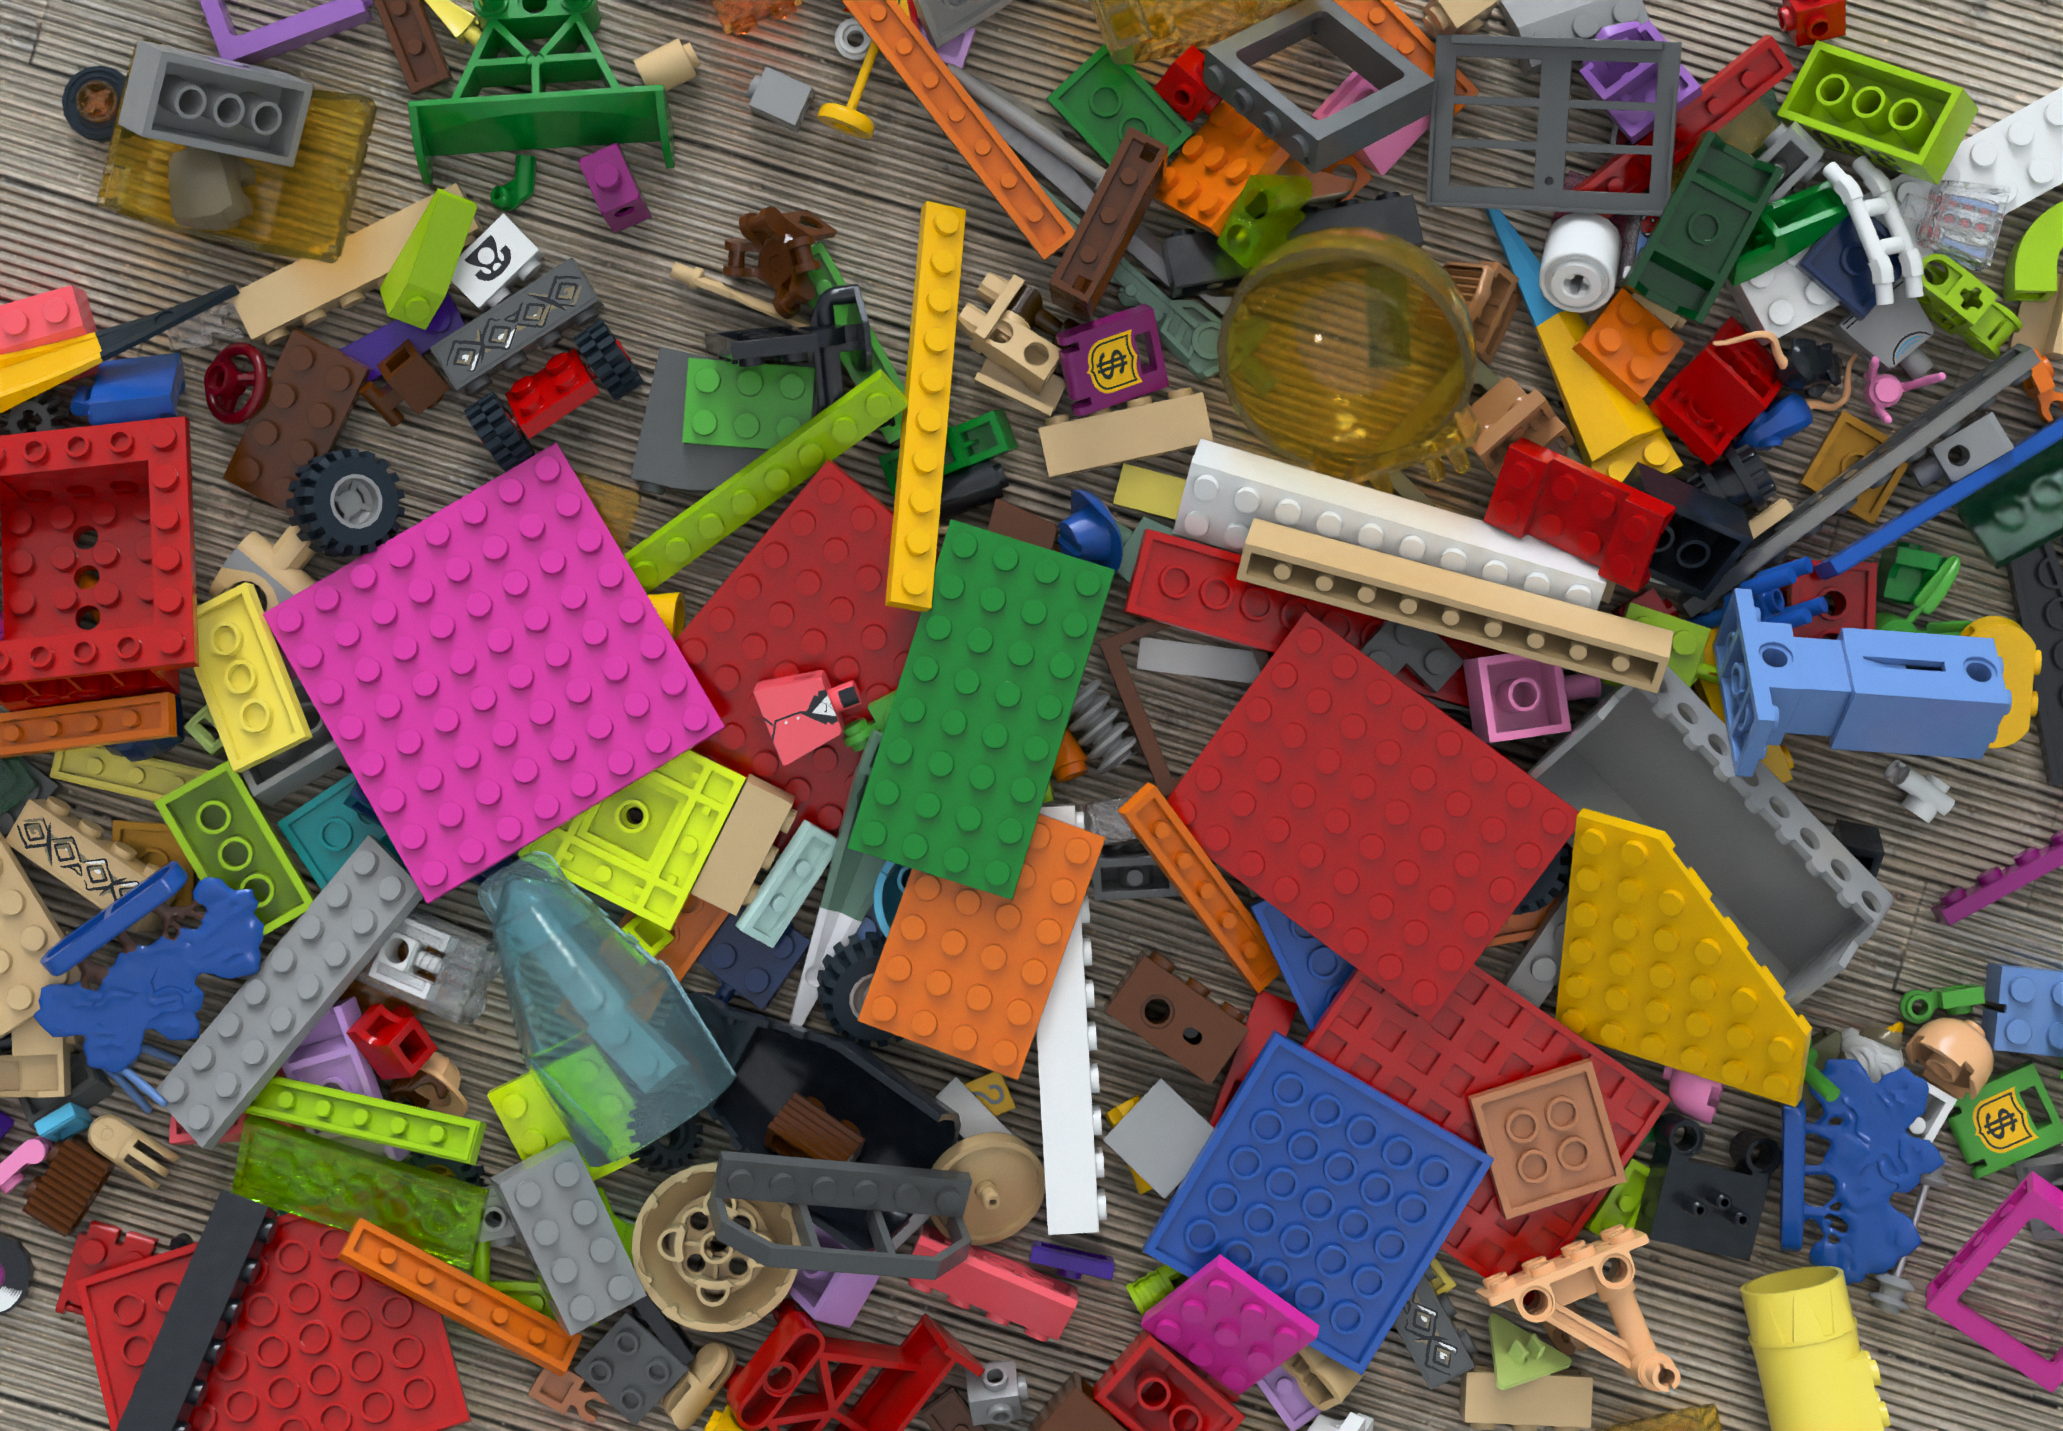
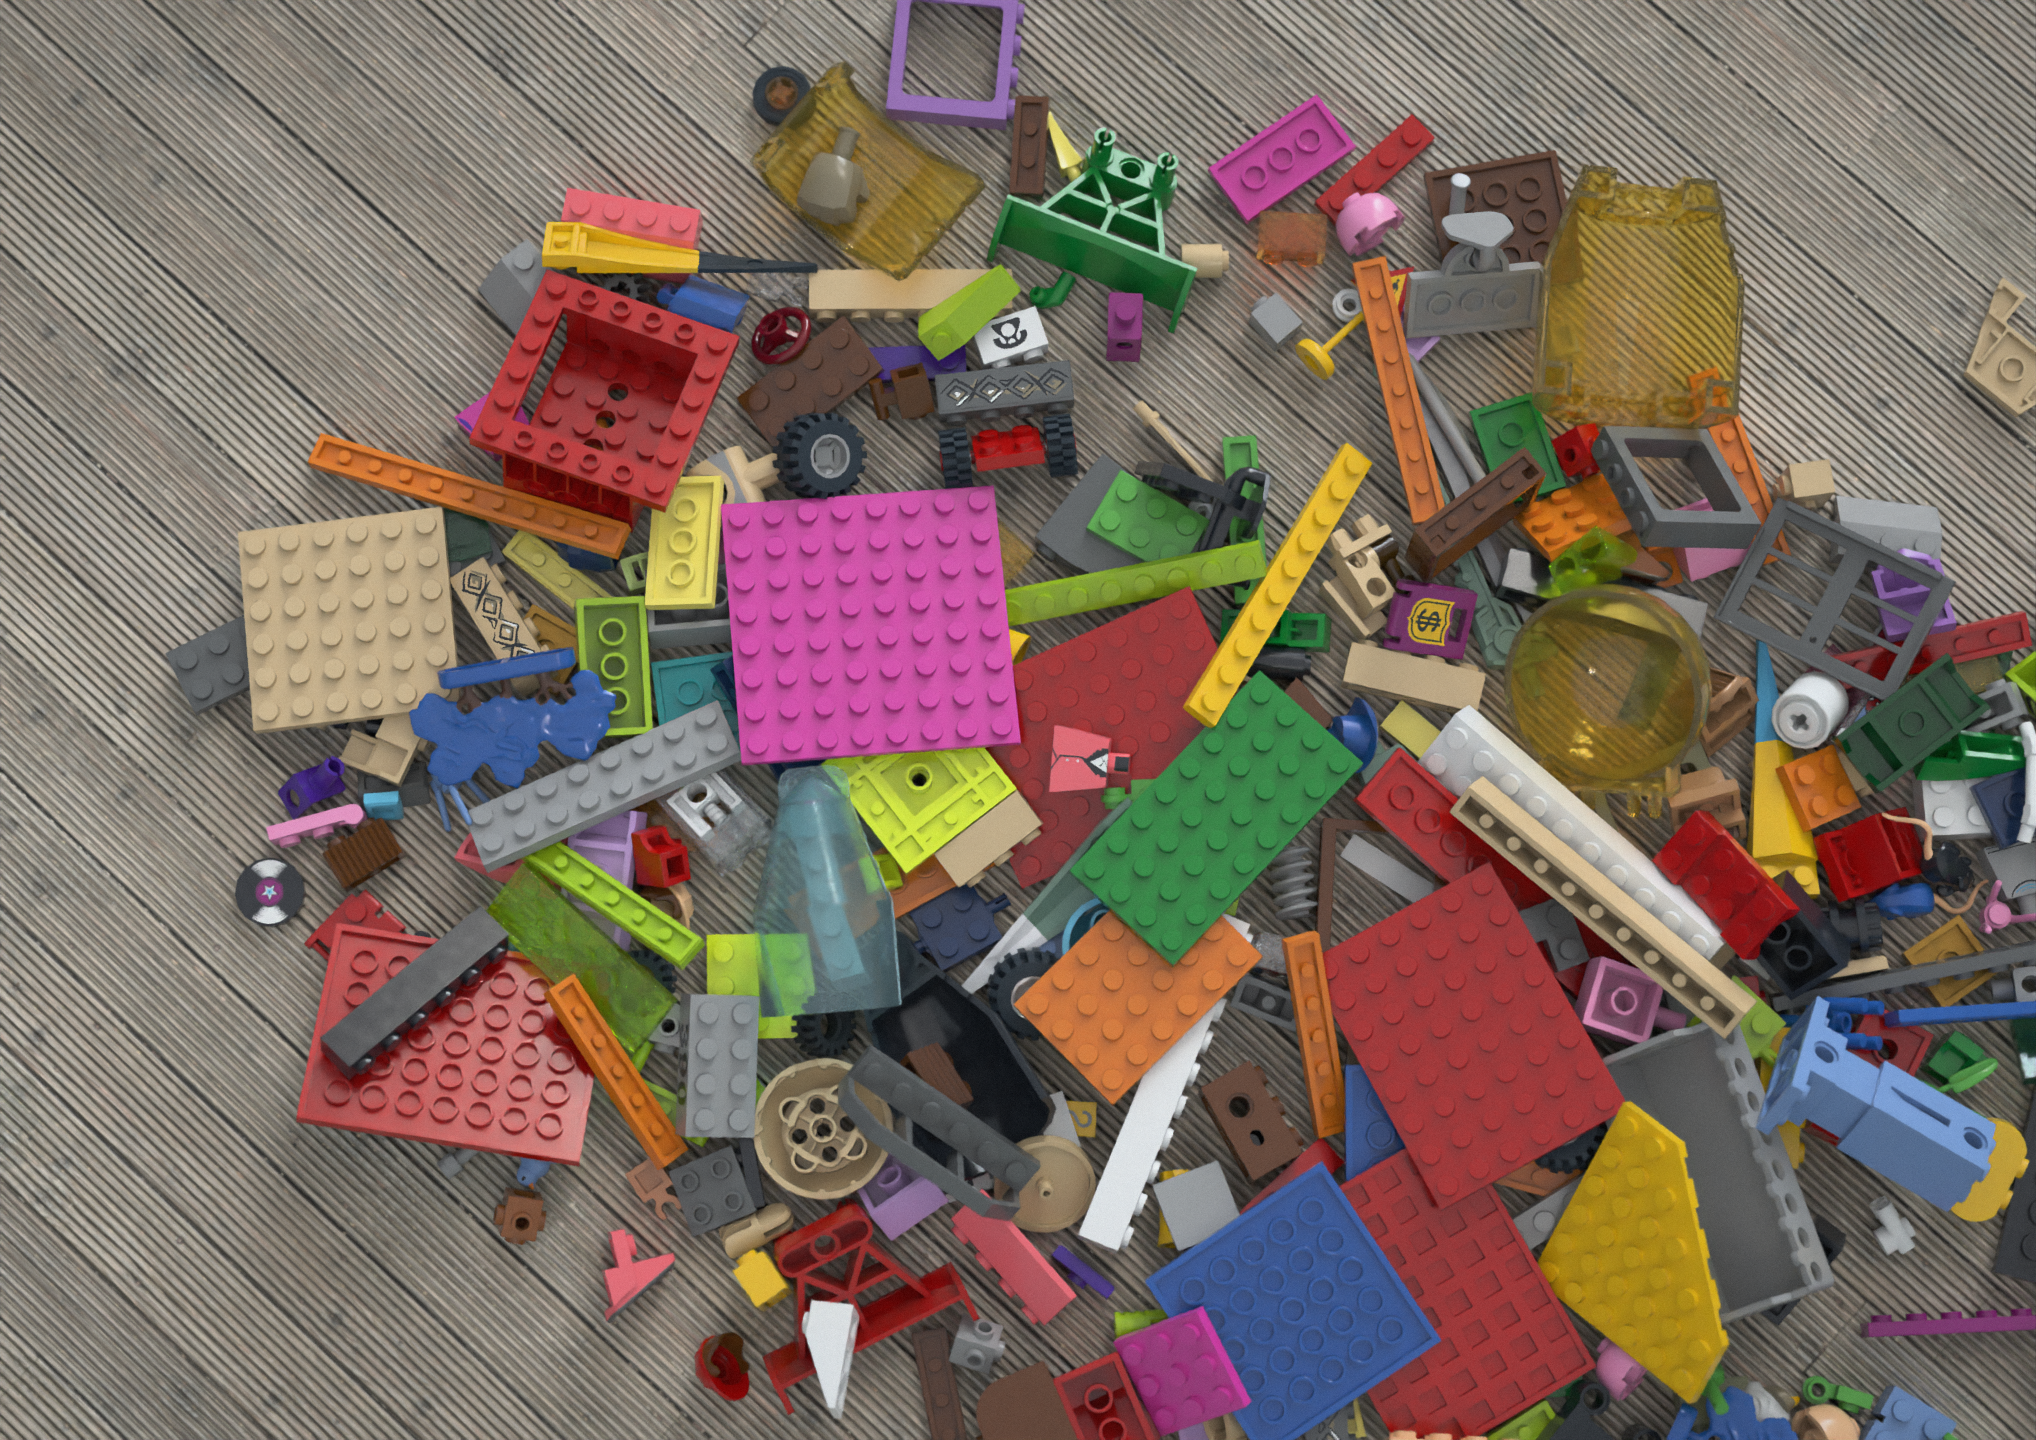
camera: 25 degrees right, 10 degrees down
tan arm [88,1114,180,1192] -> none
light grey brick [118,40,314,167] -> none
reddish brown piece [723,206,837,319] -> none
light aqua plate [735,819,837,948] -> none
orange cone [1052,725,1089,783] -> none
nougat plate [1467,1058,1627,1220] -> none

